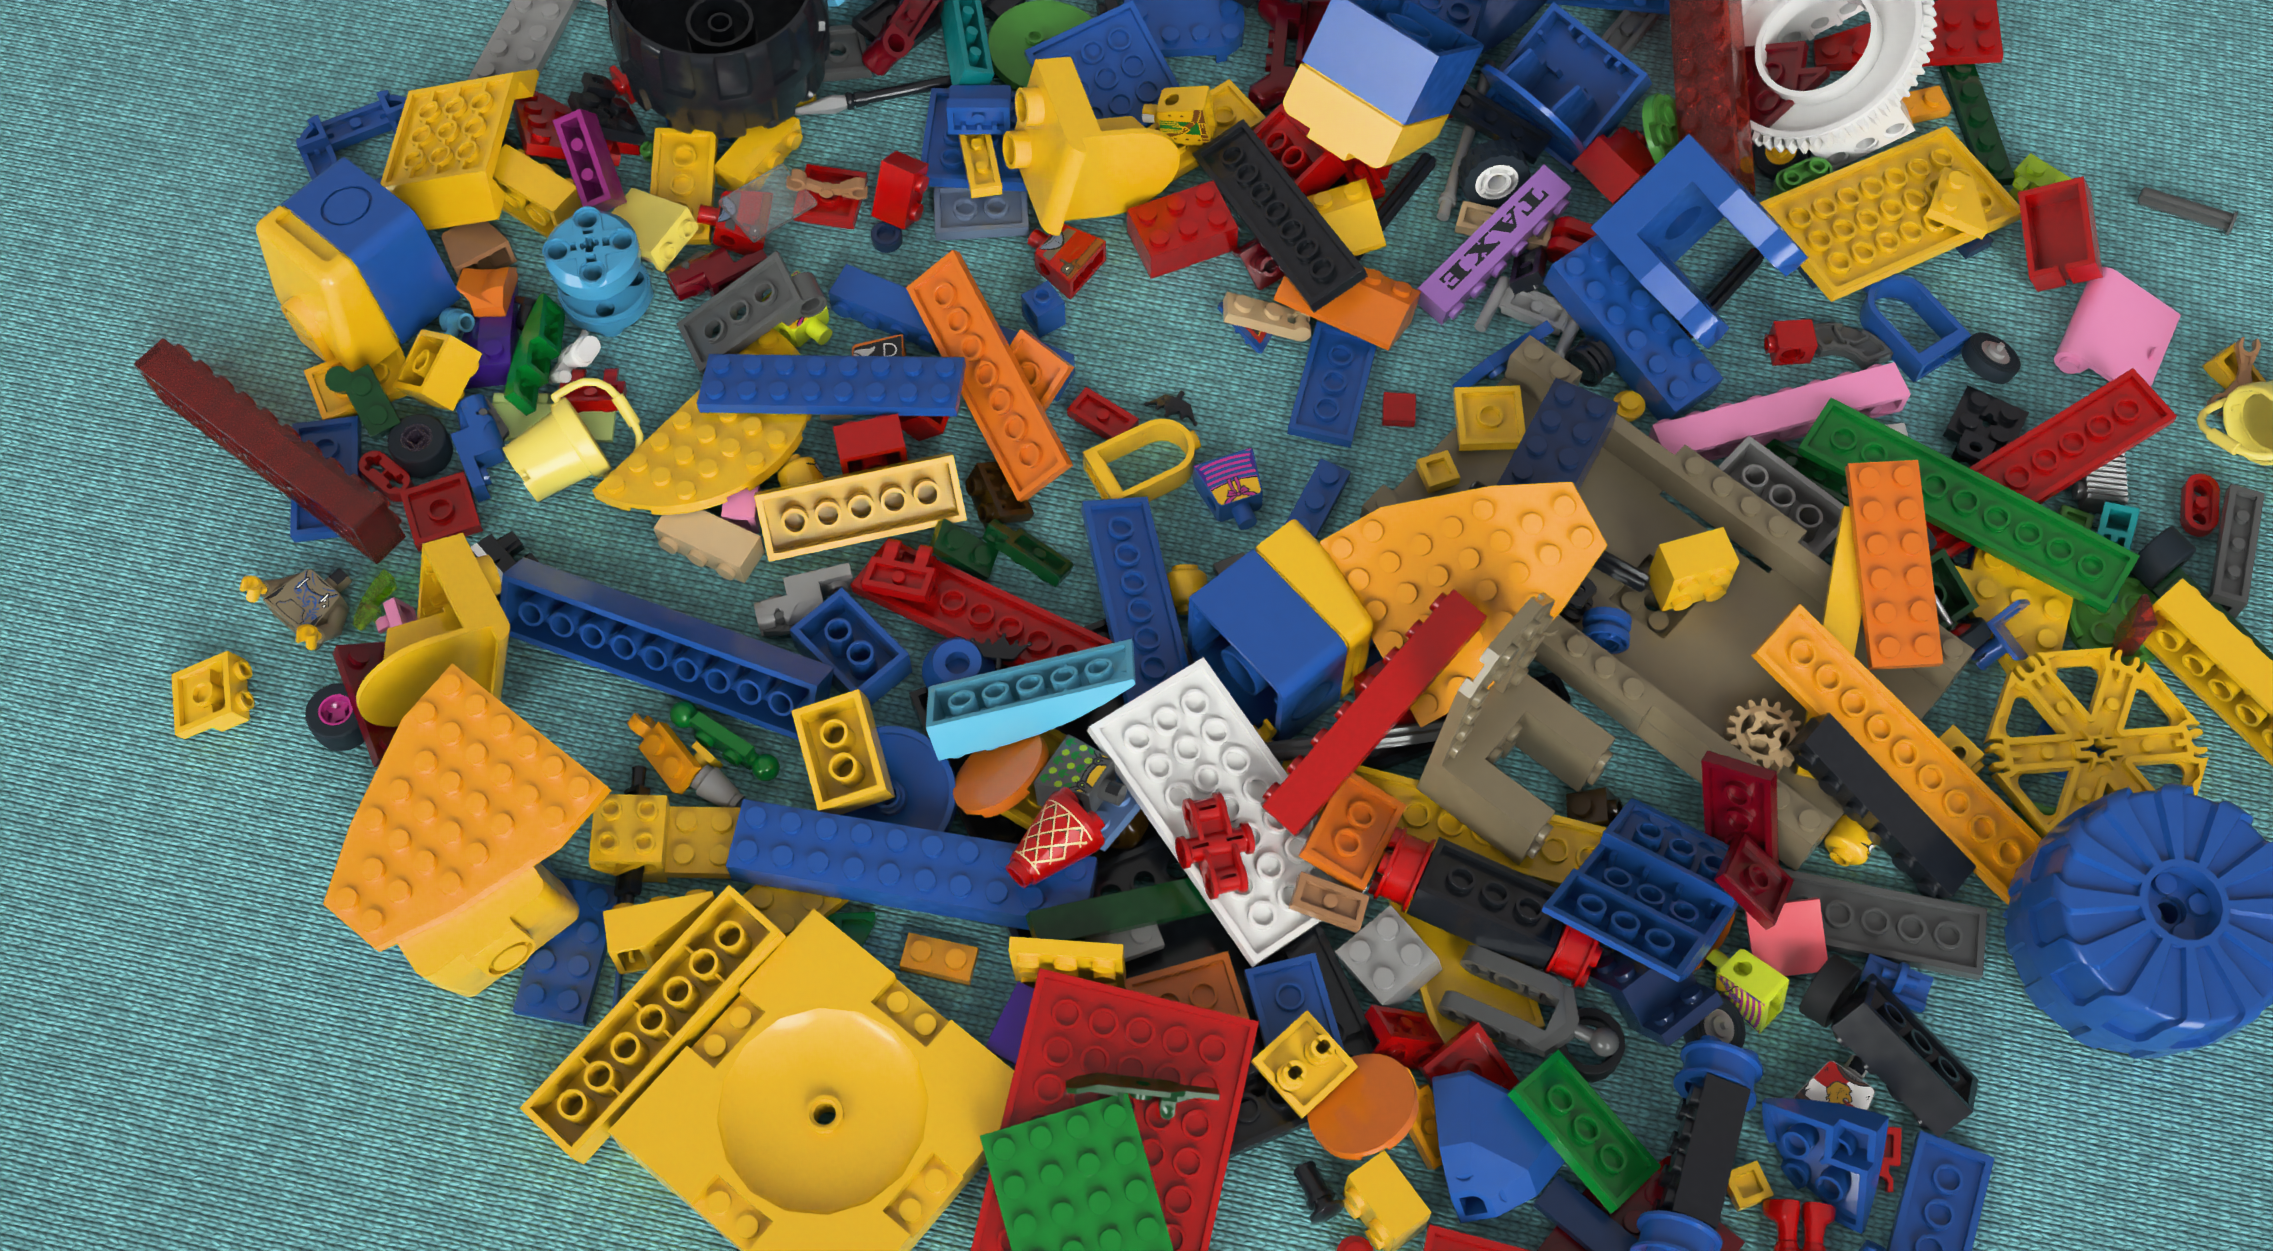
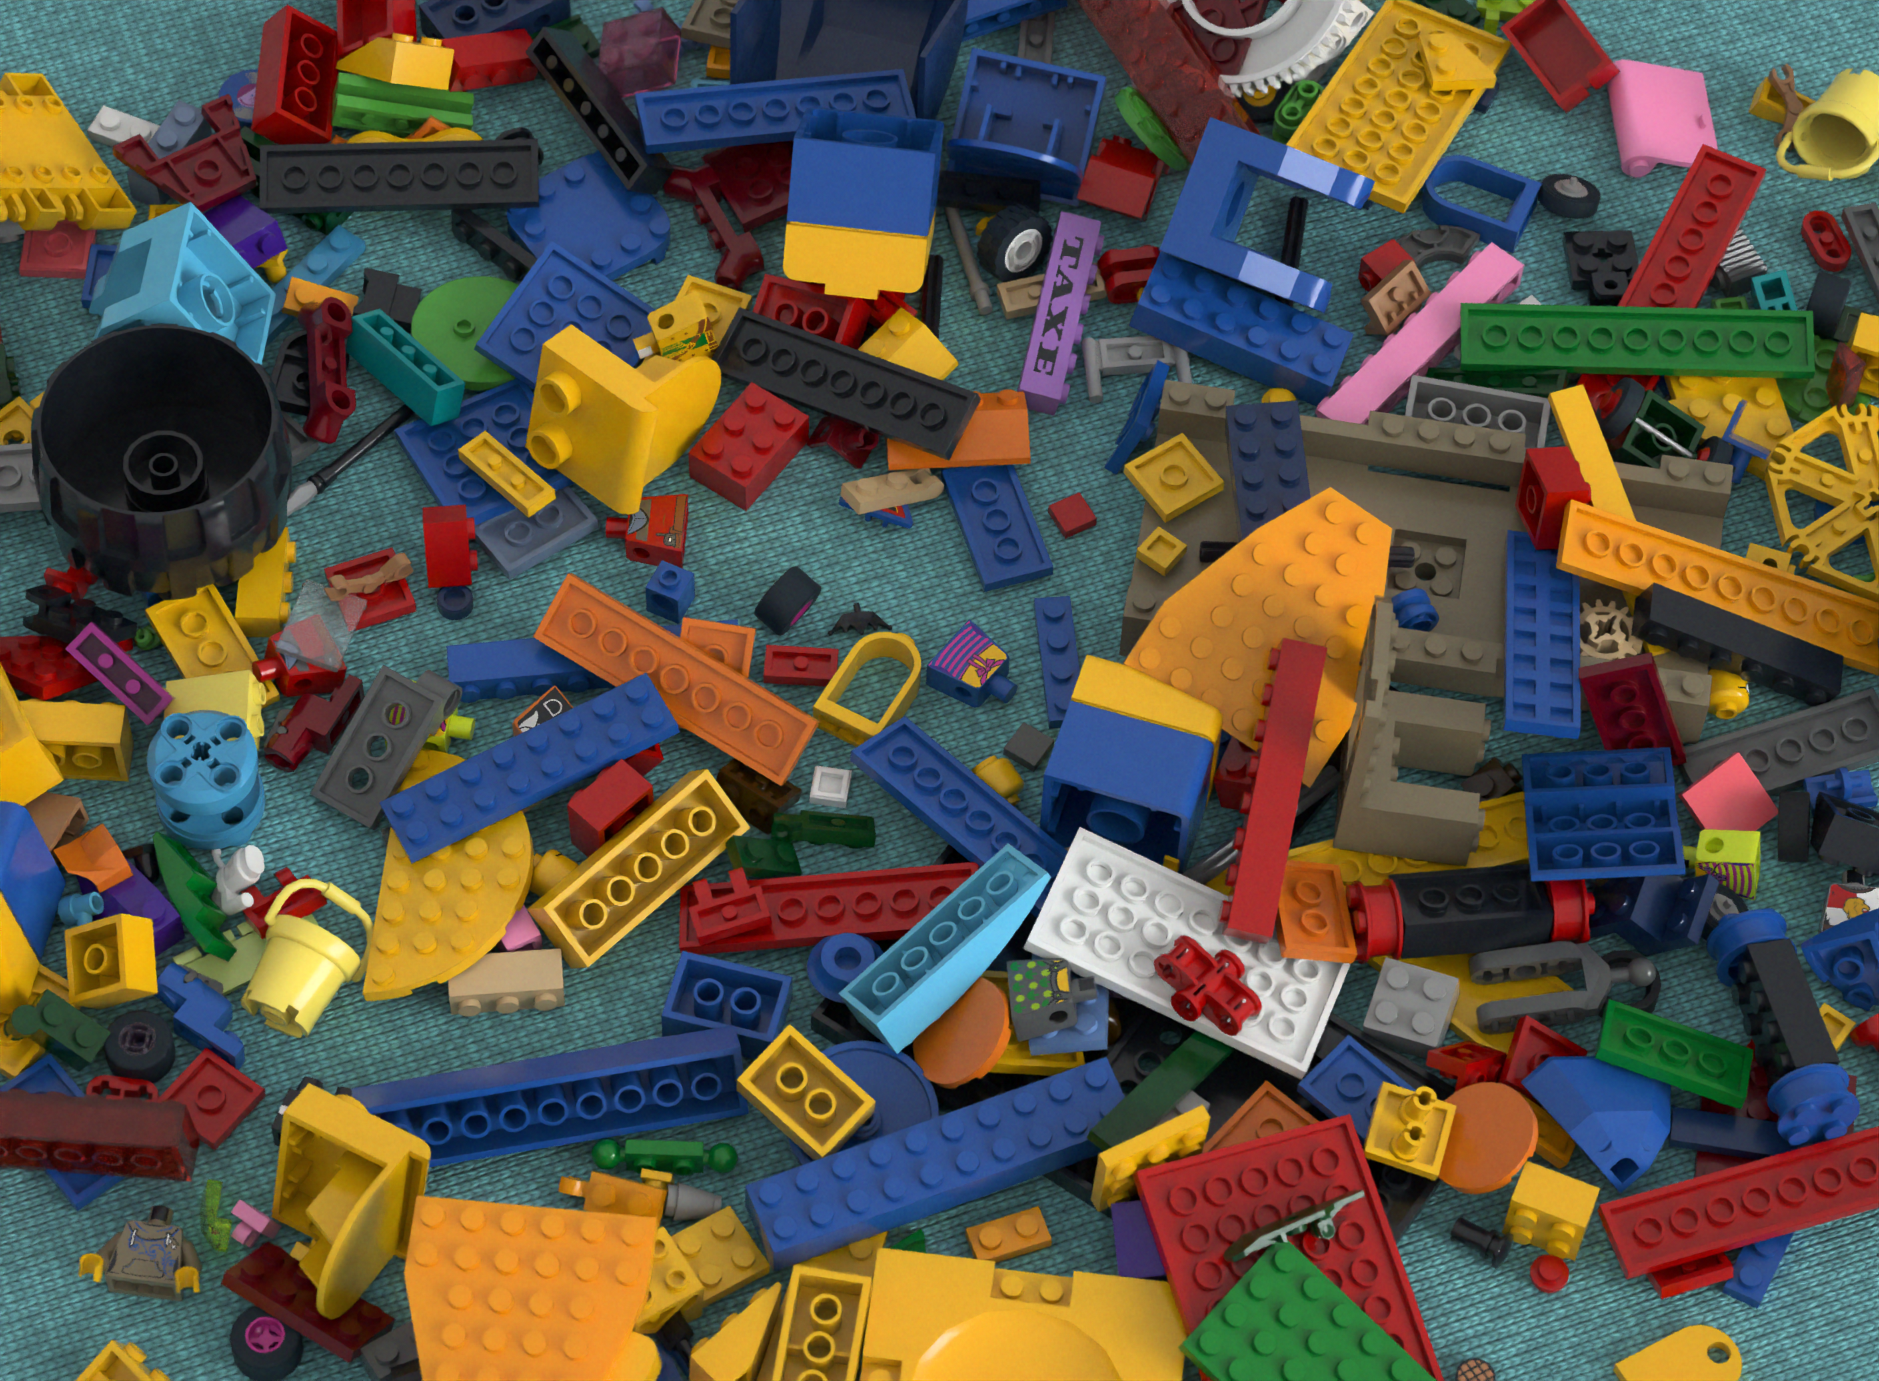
camera: 35 degrees left, 5 degrees down
light grey plate [754,563,853,637] -> none
blue bracket [946,85,1011,134] -> none
black piece [970,633,1032,671] -> none
red cone [1006,787,1105,888] -> none
medium nougat plate [1288,871,1370,933] -> none
black plate [1509,245,1548,295] -> none
black wheel [1565,335,1616,387] -> none
yellow brick [1648,527,1740,612] -> none
dark red tile [1714,831,1794,930] -> none
orange plate [1845,460,1943,670] -> none
none -> black wheel [754,566,821,636]
none -> white tile [810,765,852,808]
none -> medium nougat bracket [1360,260,1432,336]
none -> blue plate [1503,530,1581,739]
none -> red brick [1515,446,1591,550]

